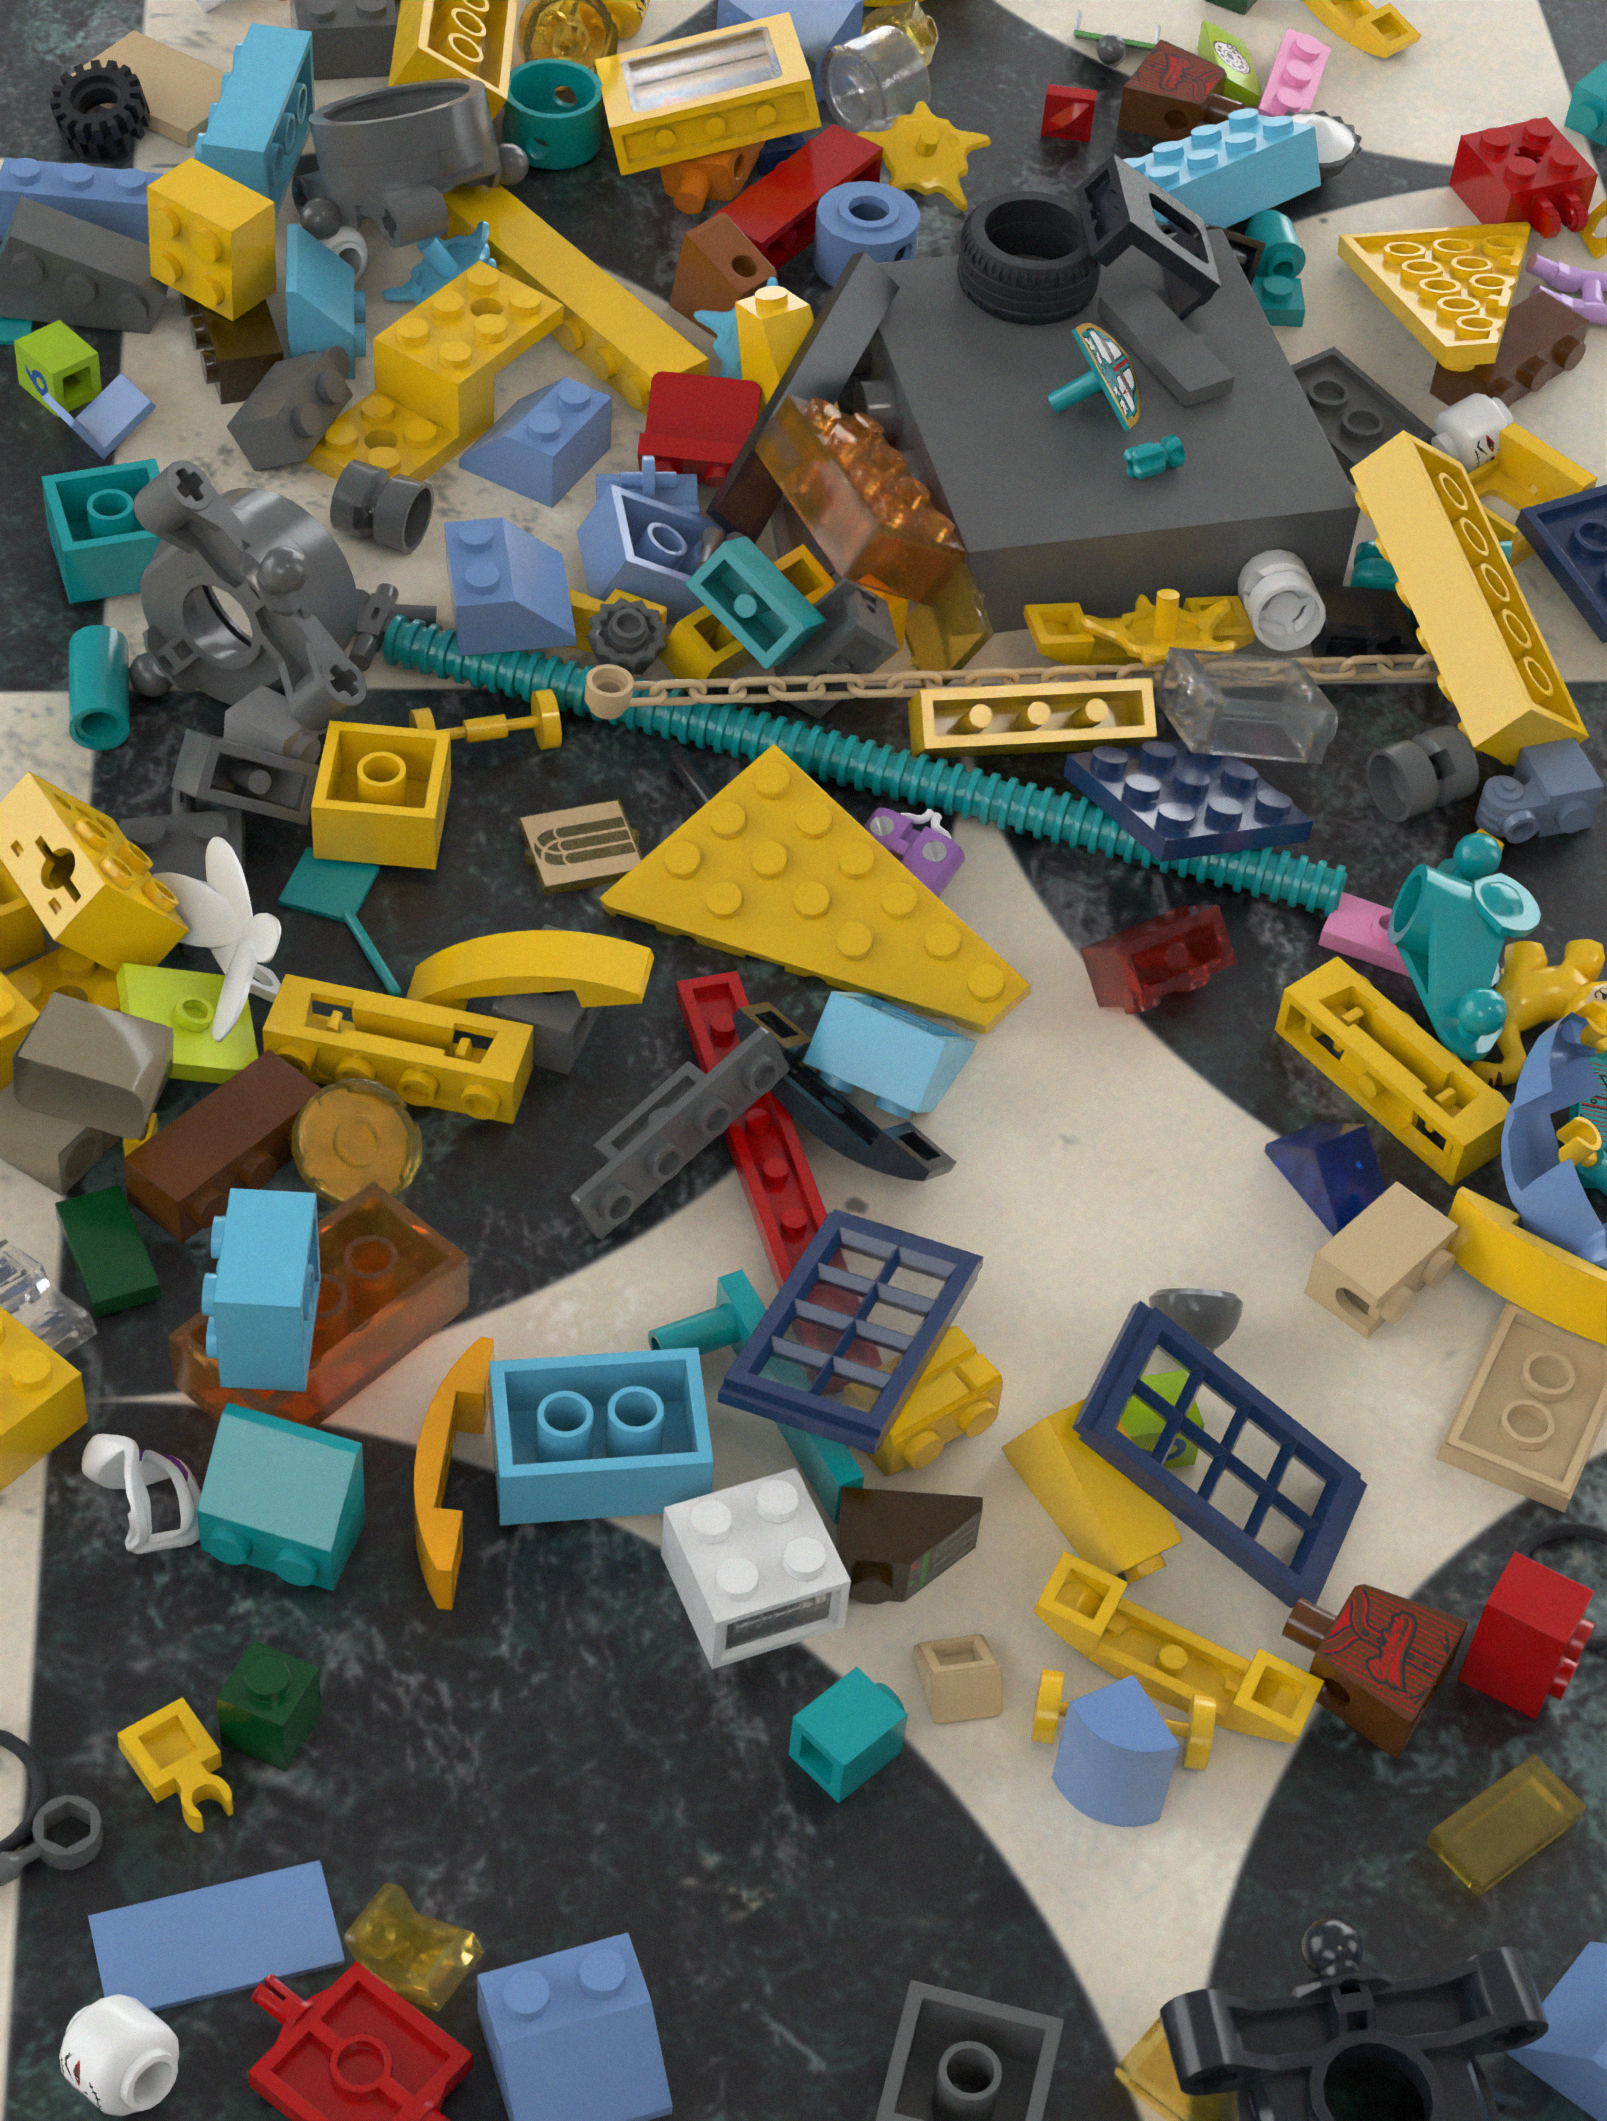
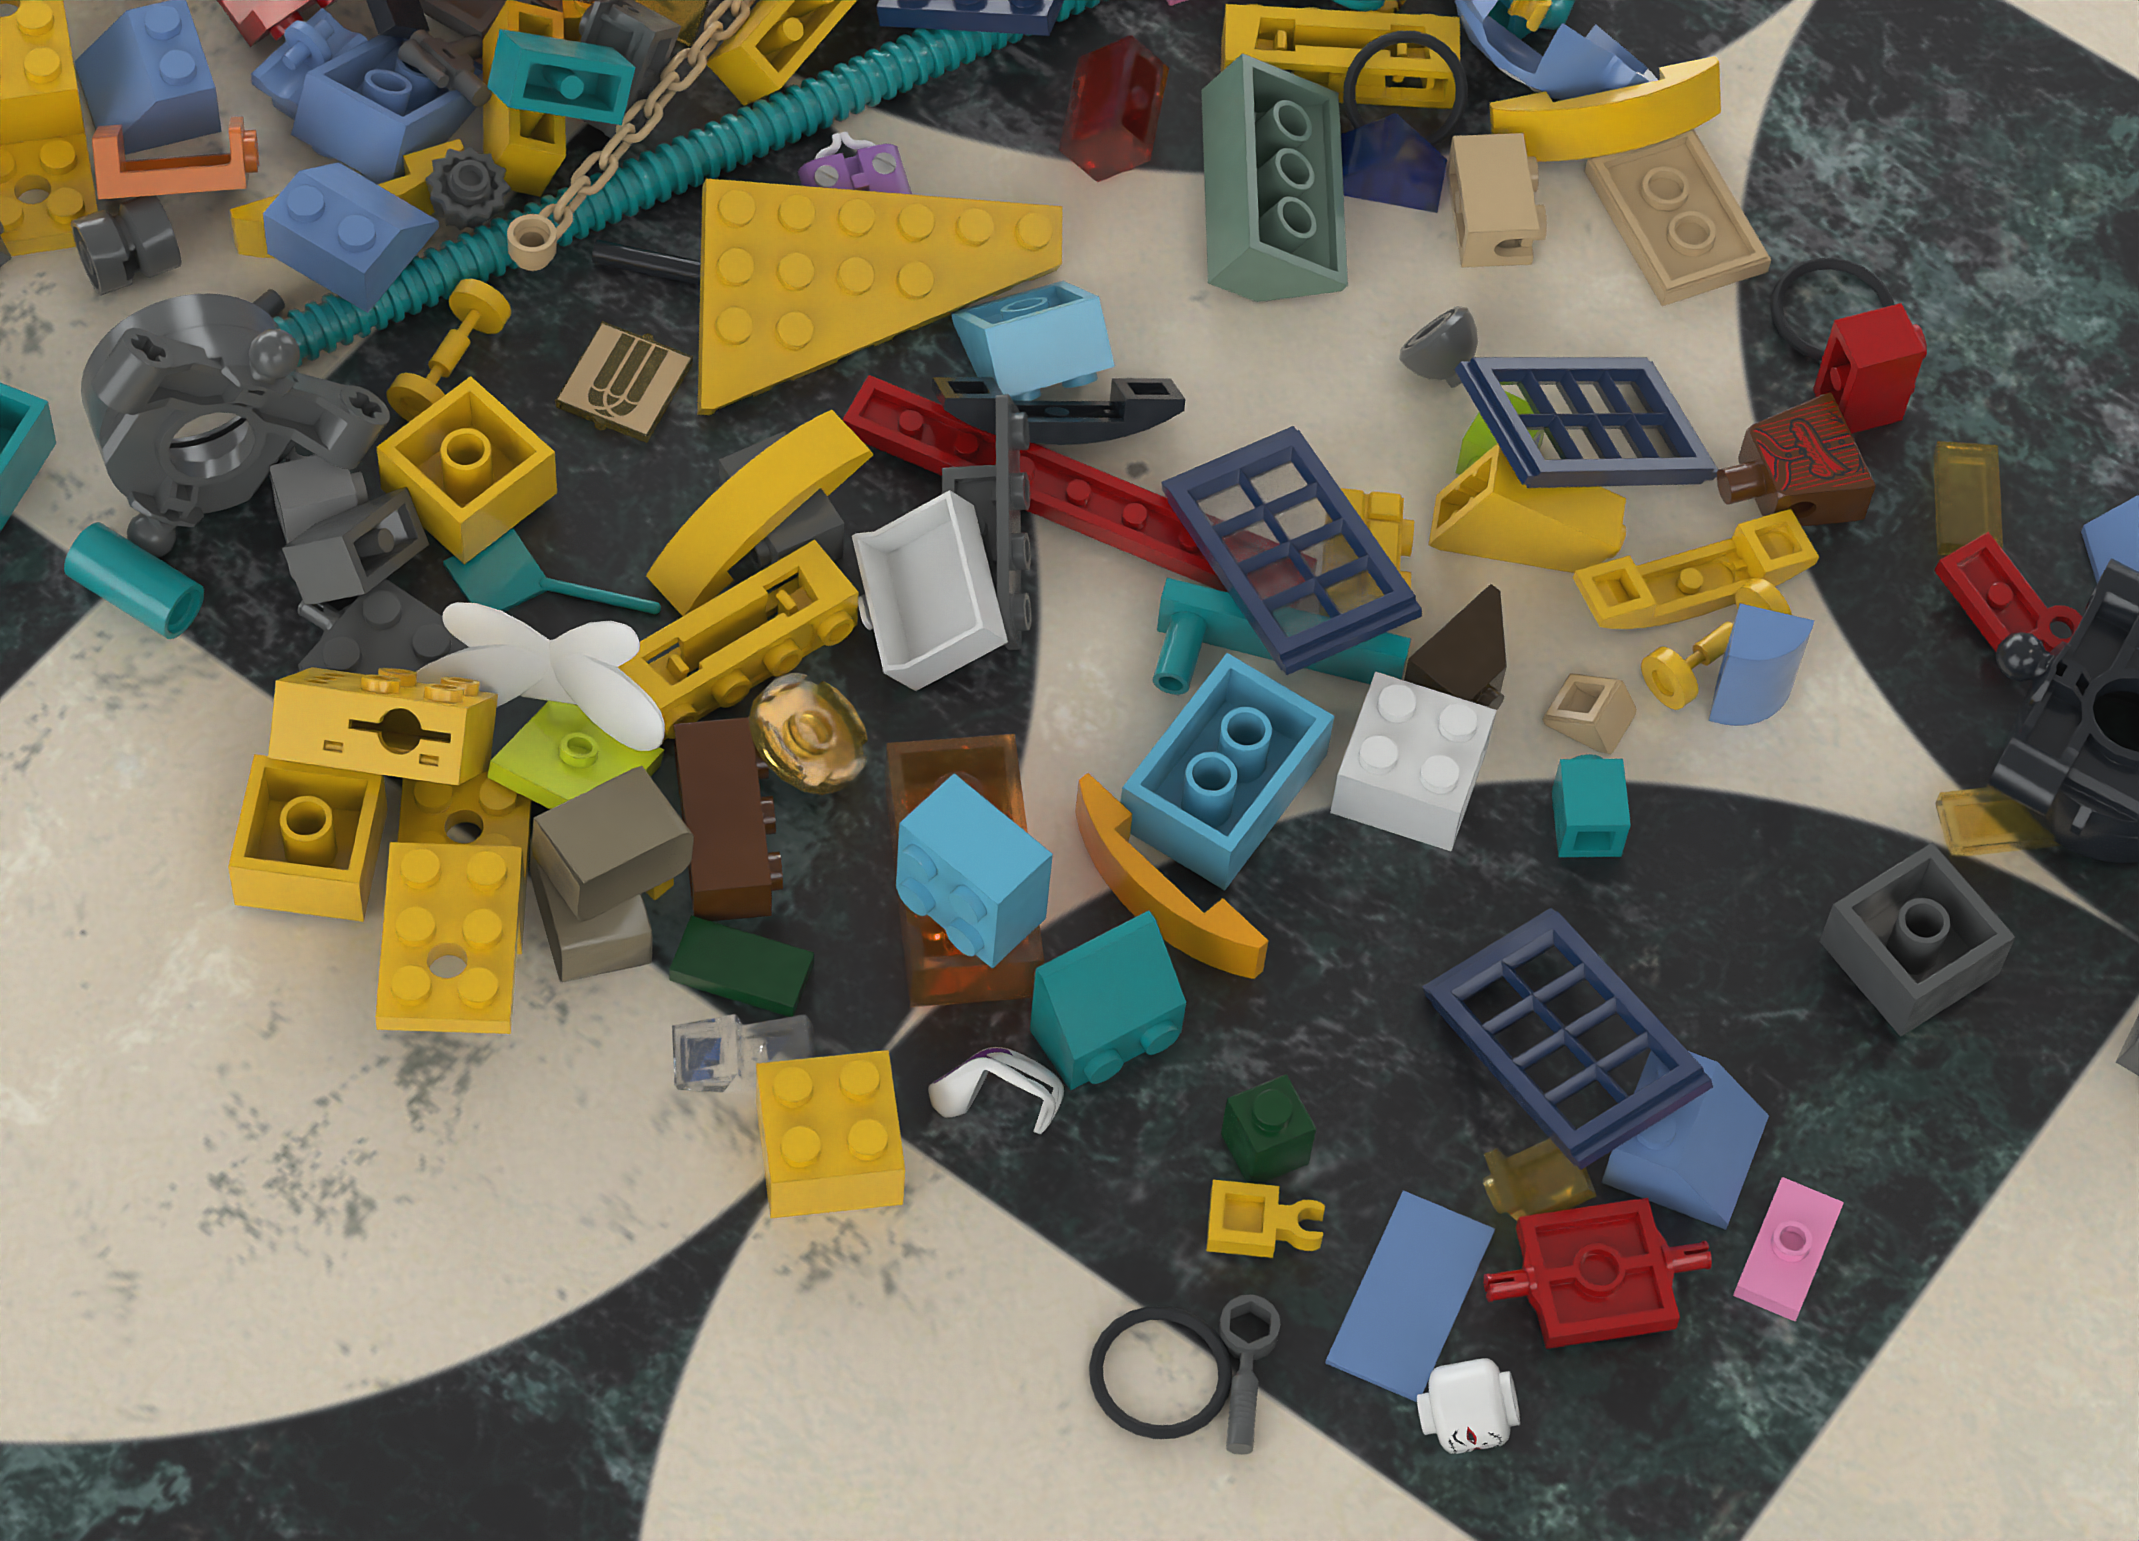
camera: 50 degrees left, 10 degrees up
none -> orange panel [92,116,259,200]
none -> white container [852,490,1008,691]
none -> sand green slope [1201,53,1348,302]
none -> black tyre [1343,31,1468,154]
none -> dark blue piece [1422,908,1713,1170]
none -> red hinge [1934,531,2083,652]

